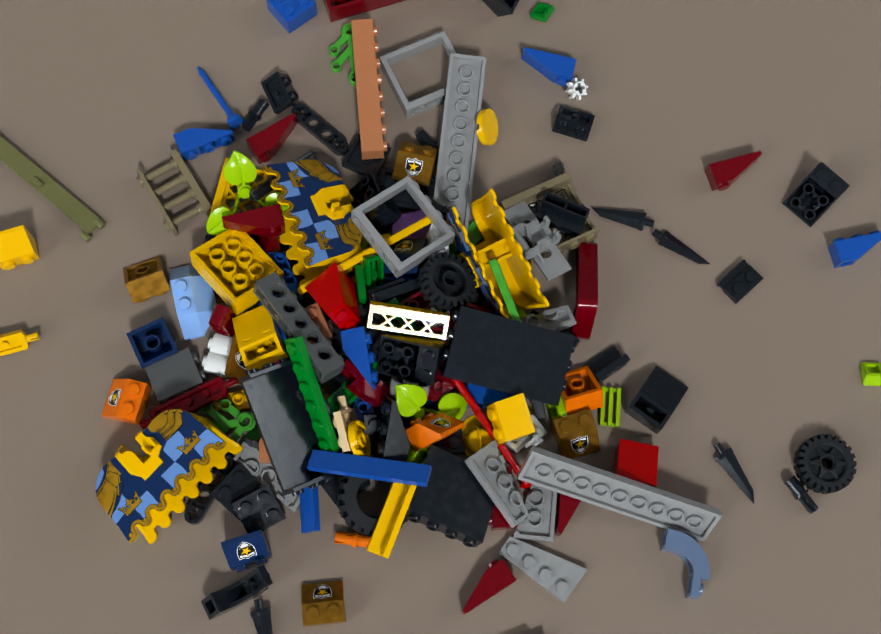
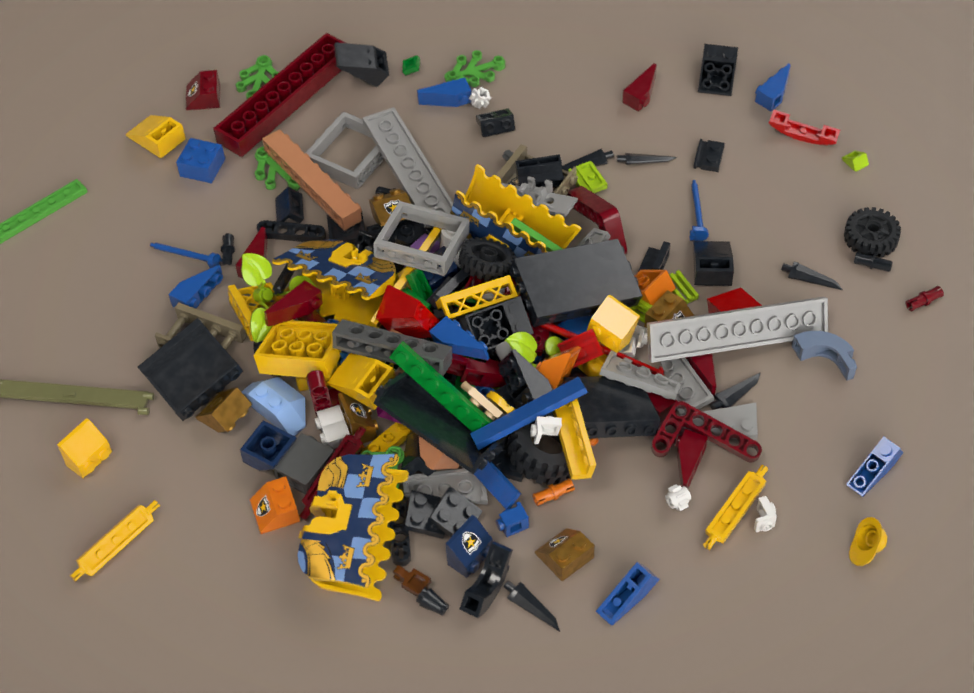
camera: 25 degrees left, 20 degrees down
black bracket [261,71,299,114] -> none
yellow tile [476,108,498,146] -> none
none -> black panel [138,318,244,421]
none -> black panel [275,187,304,223]
none -> reddish brown plate [393,565,431,597]
none -> black cone [416,587,449,616]
none -> bright green plant [444,50,505,87]
none -> blue brick [496,501,529,537]
none -> white bracket [530,416,562,444]
none -> red plate [557,328,604,369]
none -> lime plate [568,161,608,193]
none -> dark red beam [651,401,762,463]
none -> white gear [665,484,691,511]
none -> blue piece [689,180,709,241]
none -> black bar [710,372,761,410]
none -> red slope [769,110,841,145]
none -> dark red pin [905,286,944,311]

